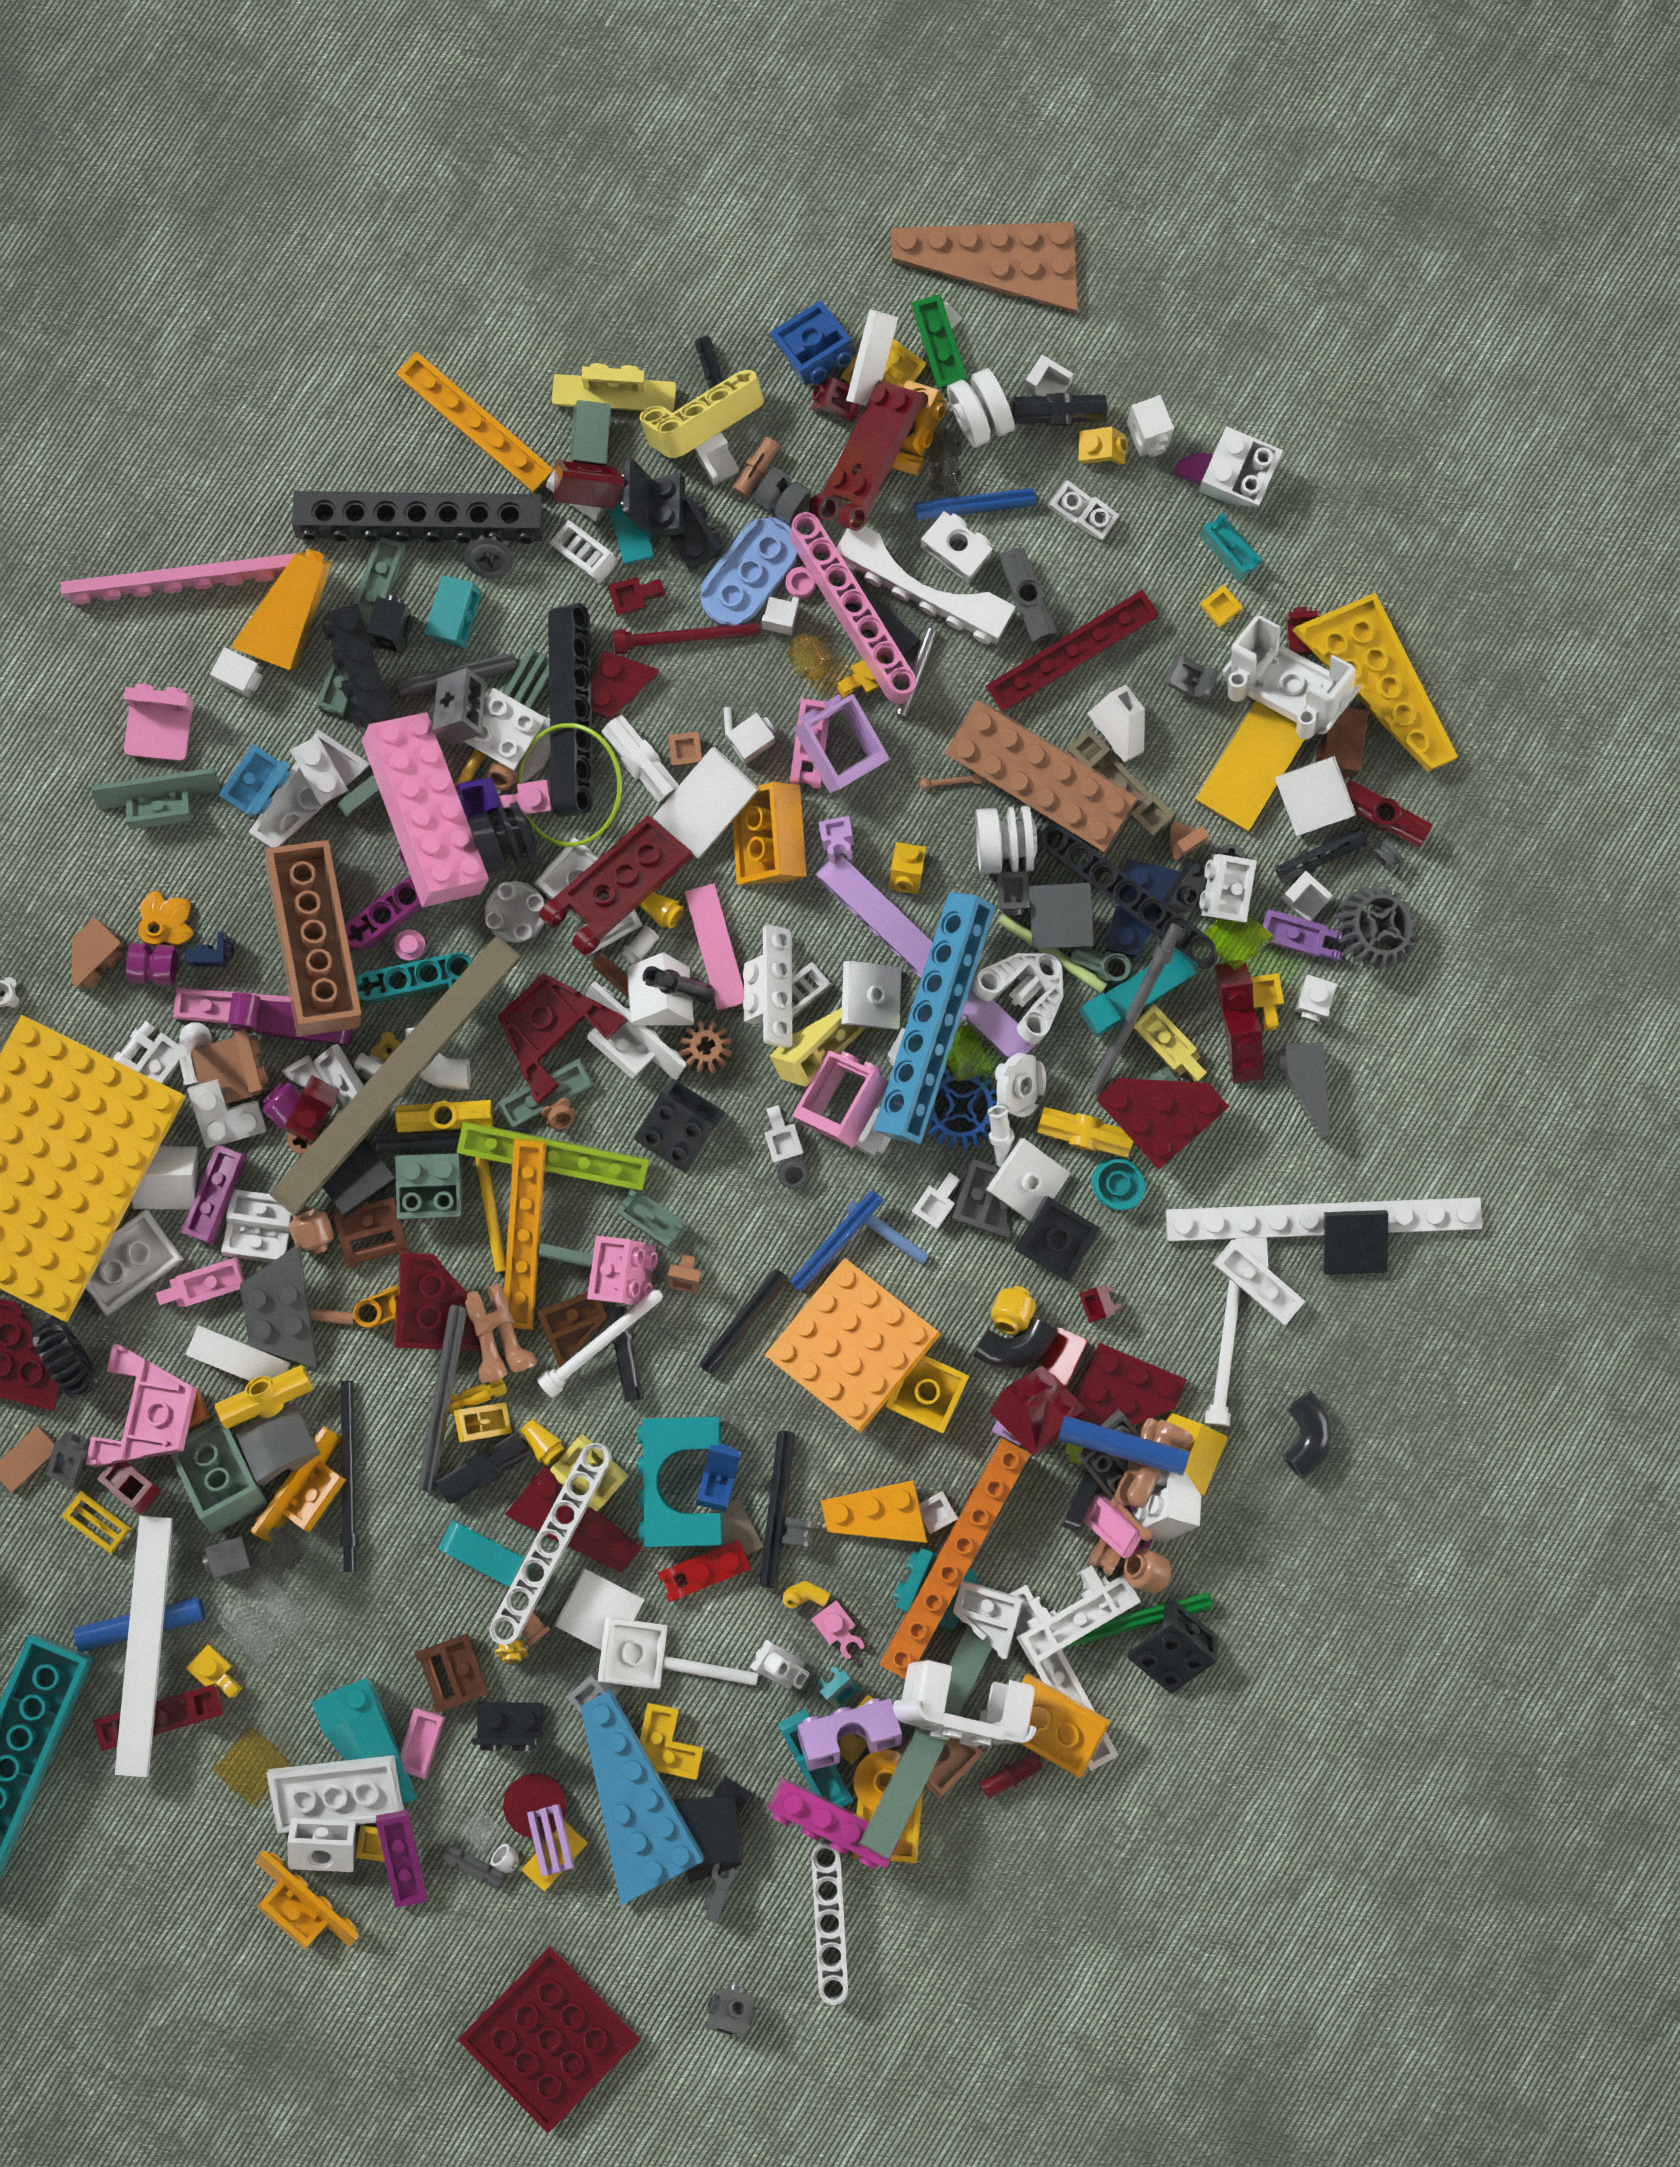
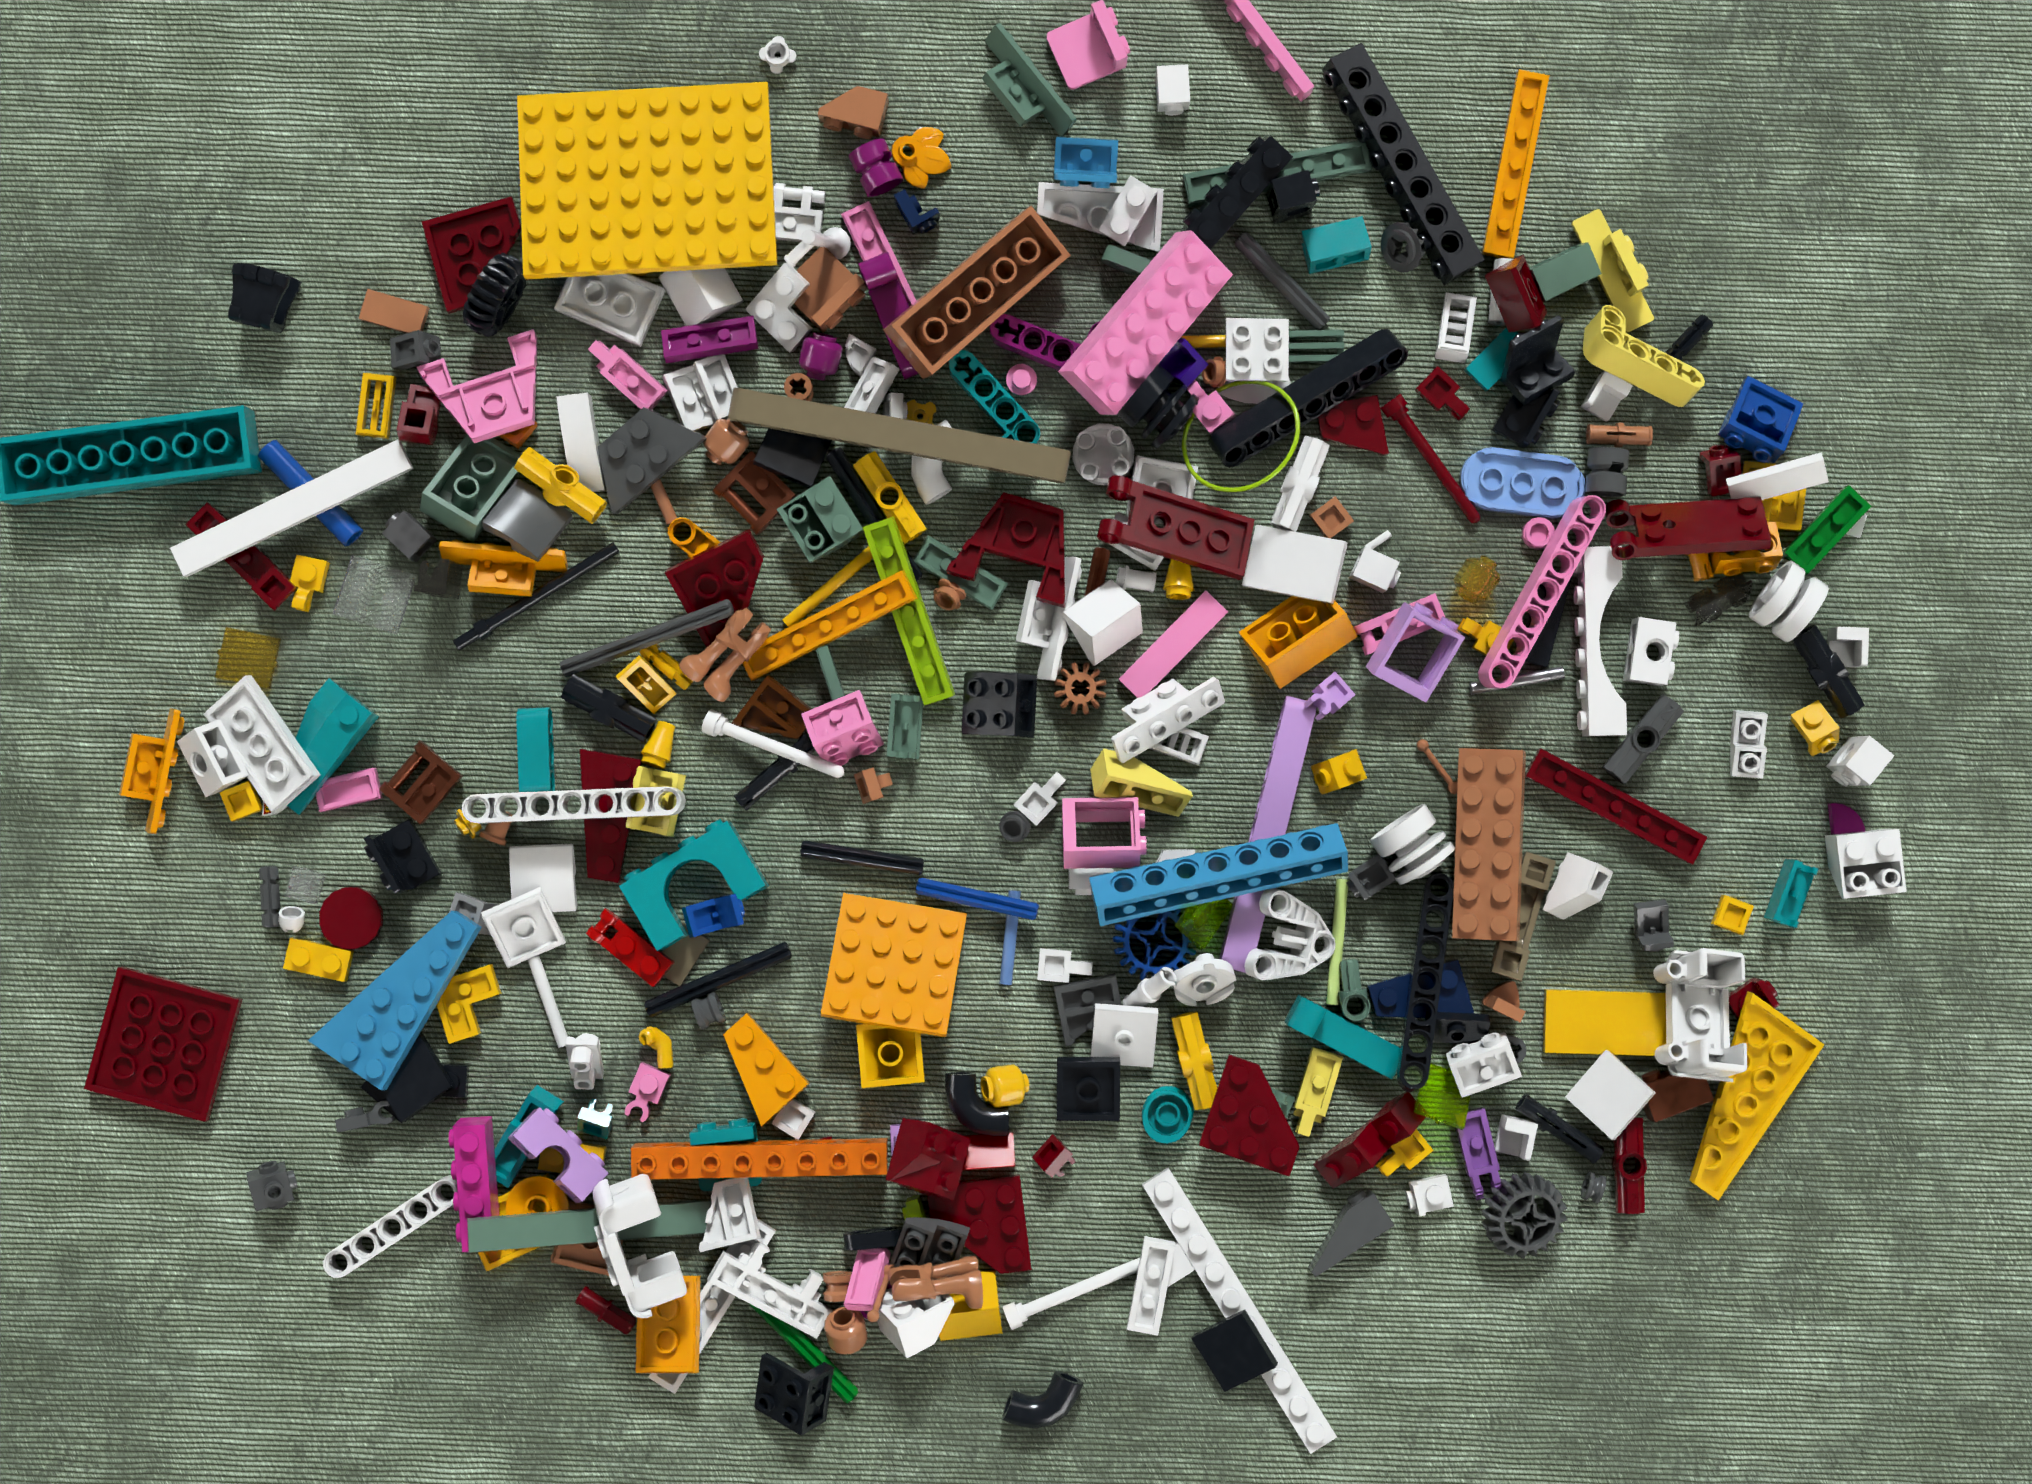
camera: 60 degrees right, 5 degrees up
light orange slope [232,549,332,670] -> none
dark red slope [283,1075,340,1144] -> none
magenta plate [376,1809,428,1908] -> none
flat silver brick [432,667,486,745] -> none
lavender tile [527,1804,575,1876] -> none
black pin [642,966,715,1004] -> none
white panel [762,597,799,636] -> none
white plate [842,961,901,1030] -> none
nougat wing [891,222,1078,314] -> none
blue axle [914,488,1036,520] -> none
dark grey slope [1029,883,1094,948] -> none
blue piece [1058,1416,1189,1476] -> none
flat silver bar [1089,923,1183,1094] -> none

